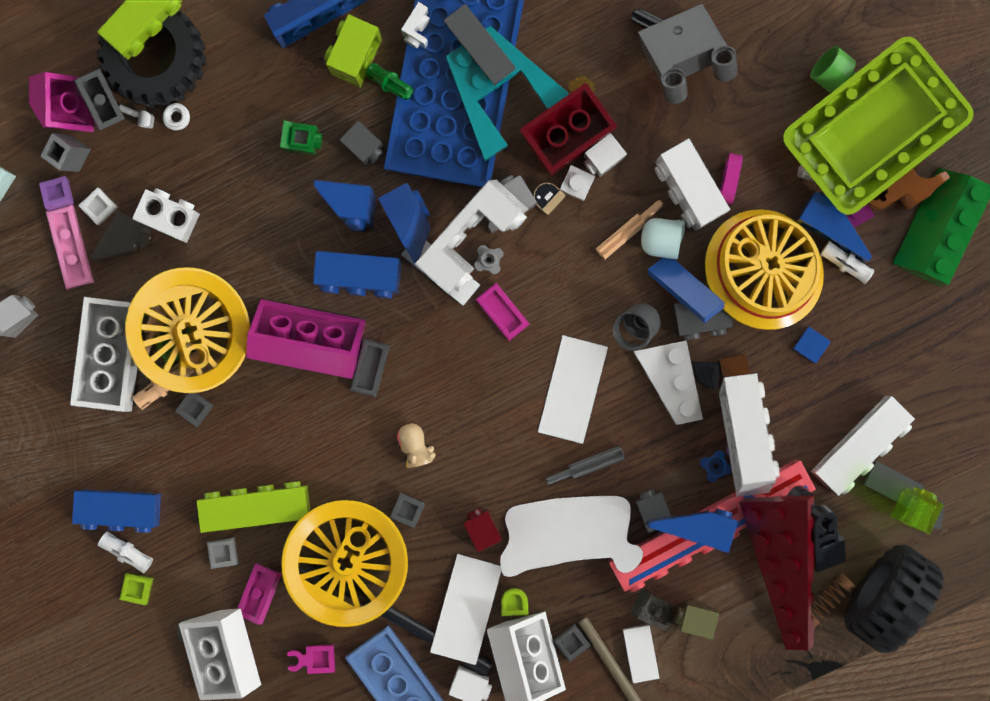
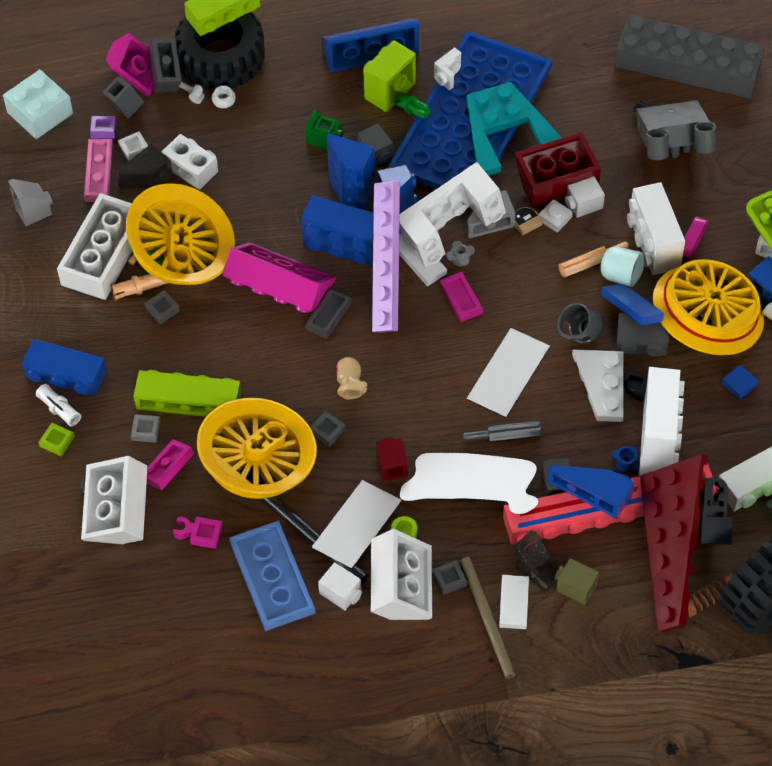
camera: 20 degrees right, 30 degrees down
dark grey tile [444,4,516,86] -> none
none -> lavender plate [372,181,400,333]

